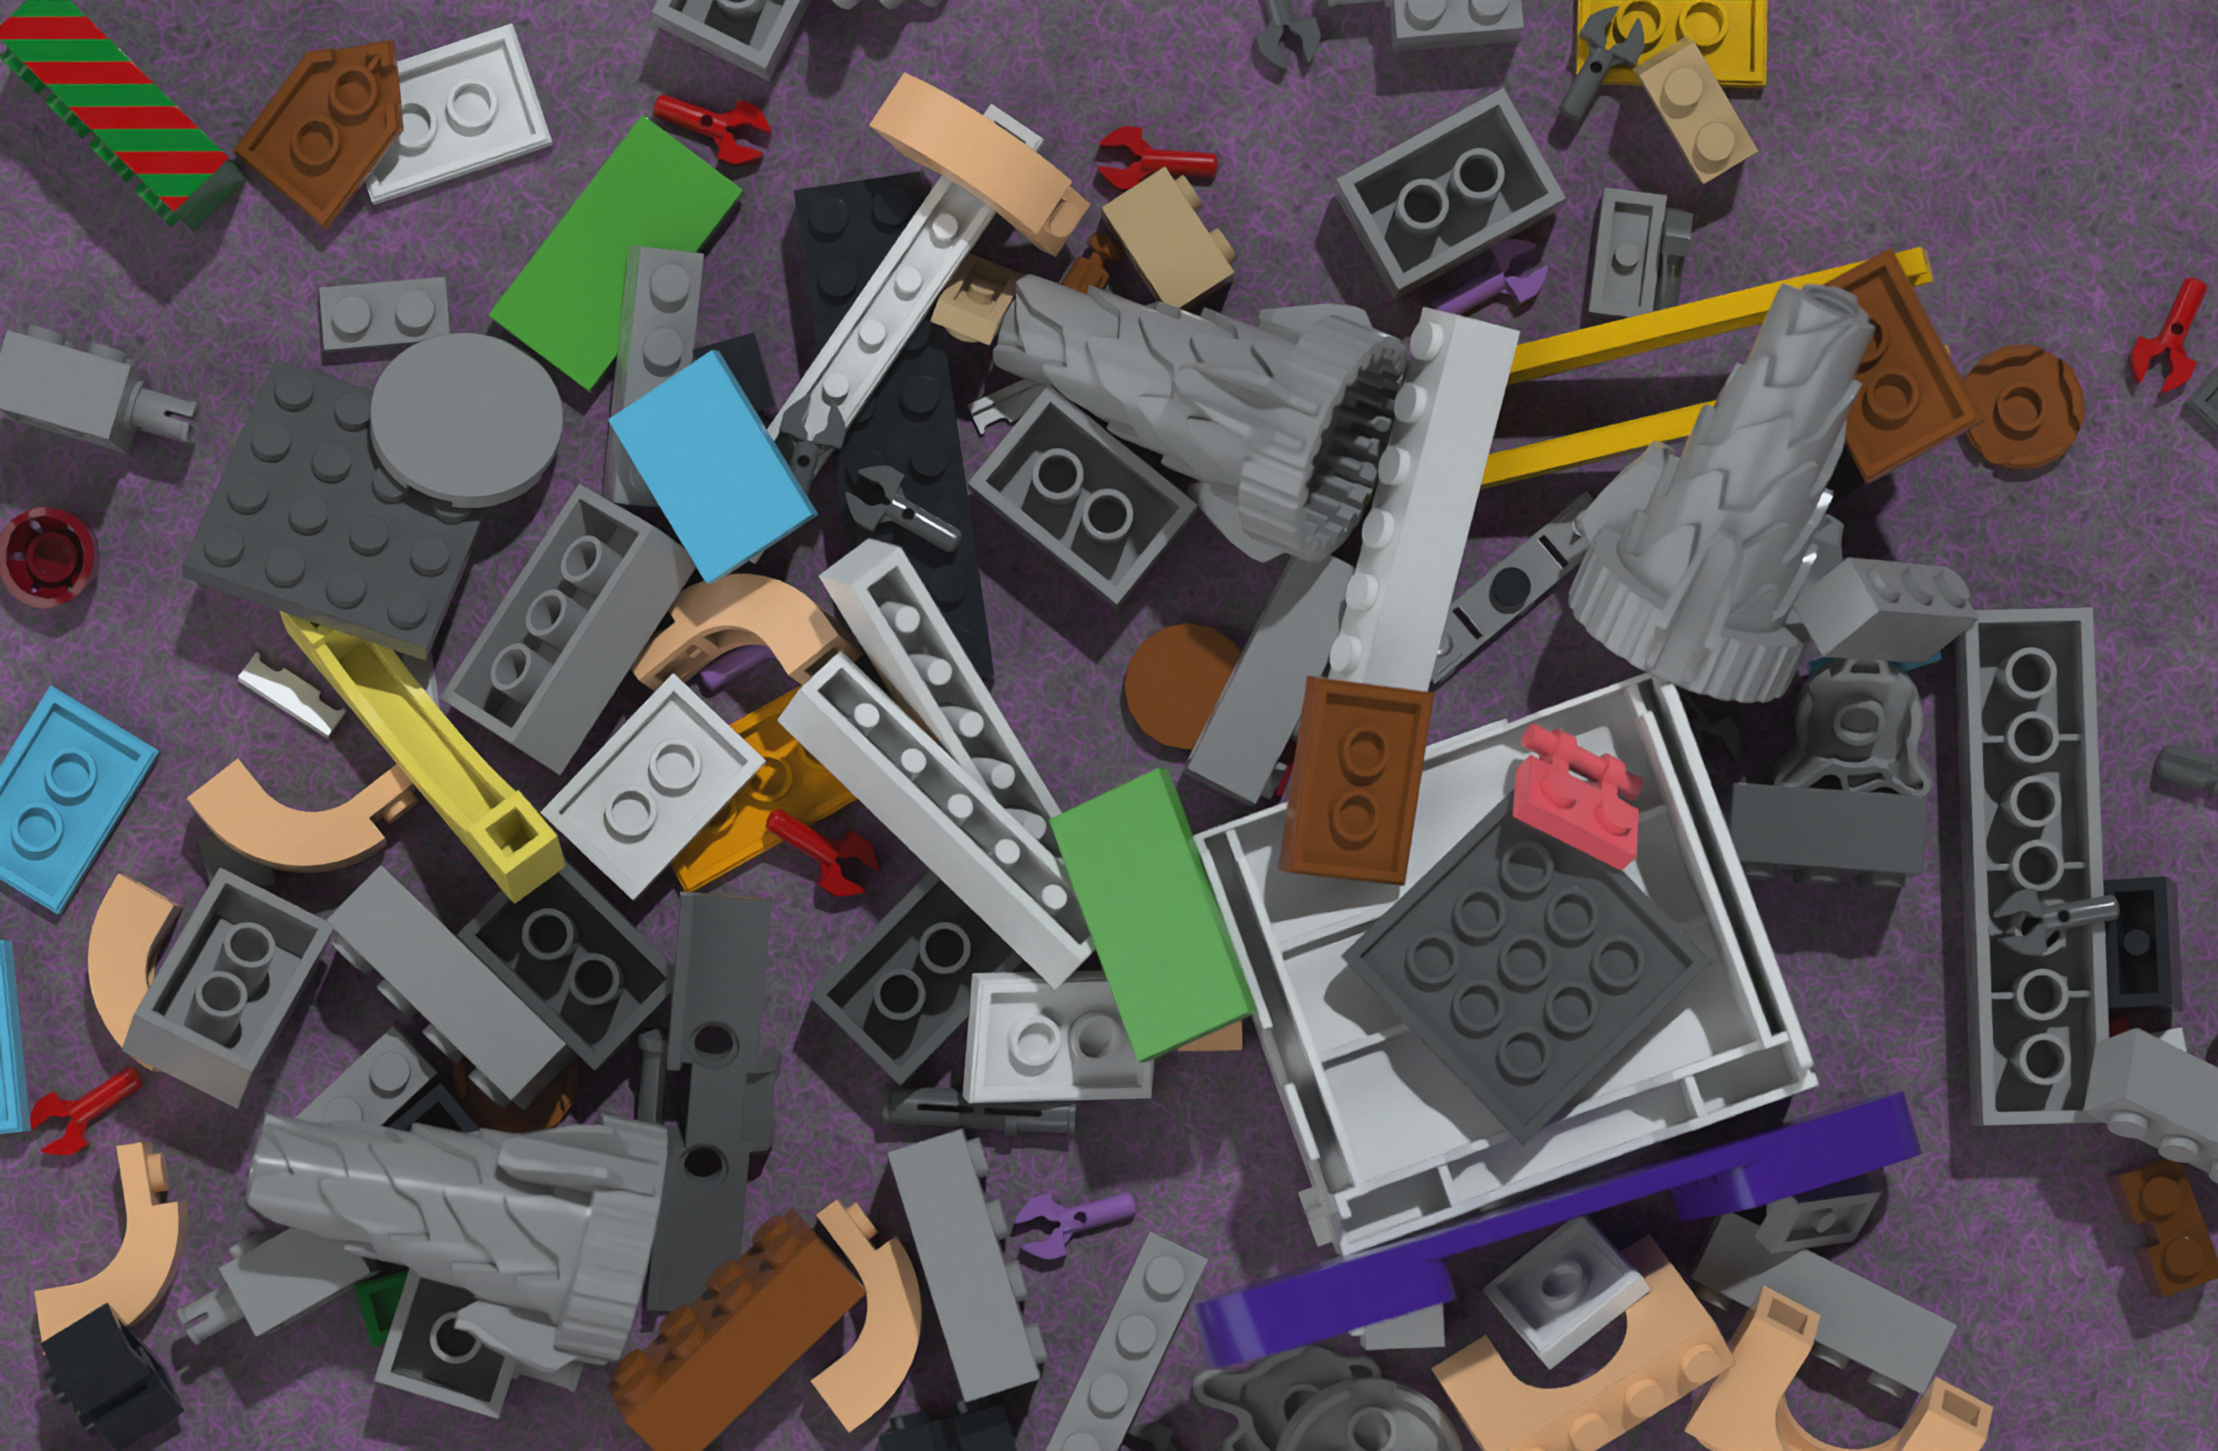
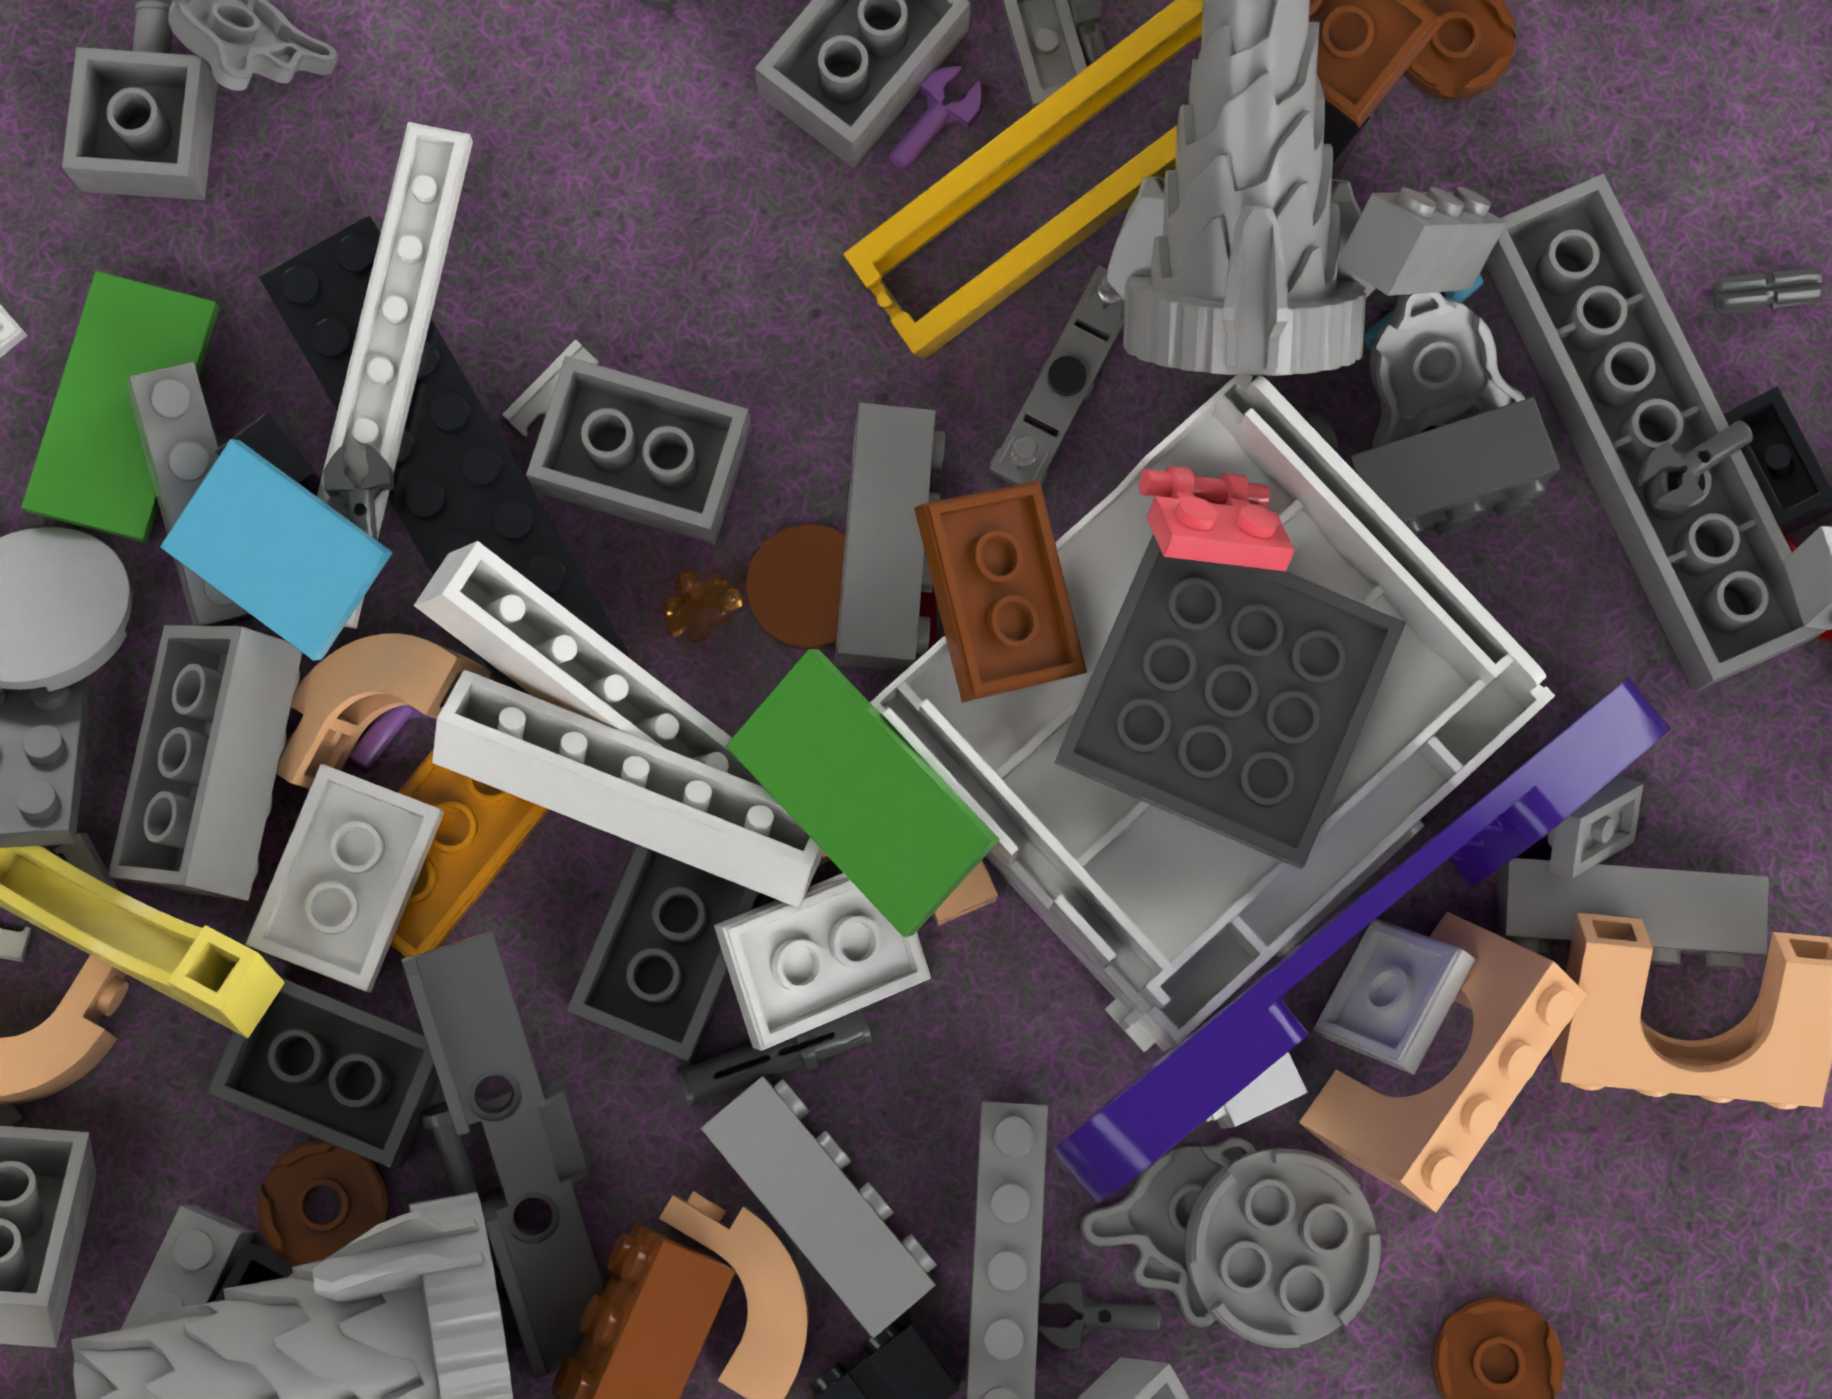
camera: 20 degrees left, 5 degrees down
light grey brick [326,865,578,1111] -> none
red bar [653,94,772,168] -> none
red bar [765,808,879,896] -> none
dark grey bar [845,466,962,553] -> none
light nougat arch [869,72,1091,257] -> none
tan plate [931,253,1024,346] -> none
light grey cone [993,273,1408,563] -> none
medium lavender bar [1015,1192,1137,1260] -> none
dark orange piece [1061,232,1123,294] -> none
red bar [1097,126,1219,192] -> none
tan brick [1101,167,1238,311] -> none
white brick [1328,307,1520,691] -> none
none -> clear orange plant [663,570,744,644]

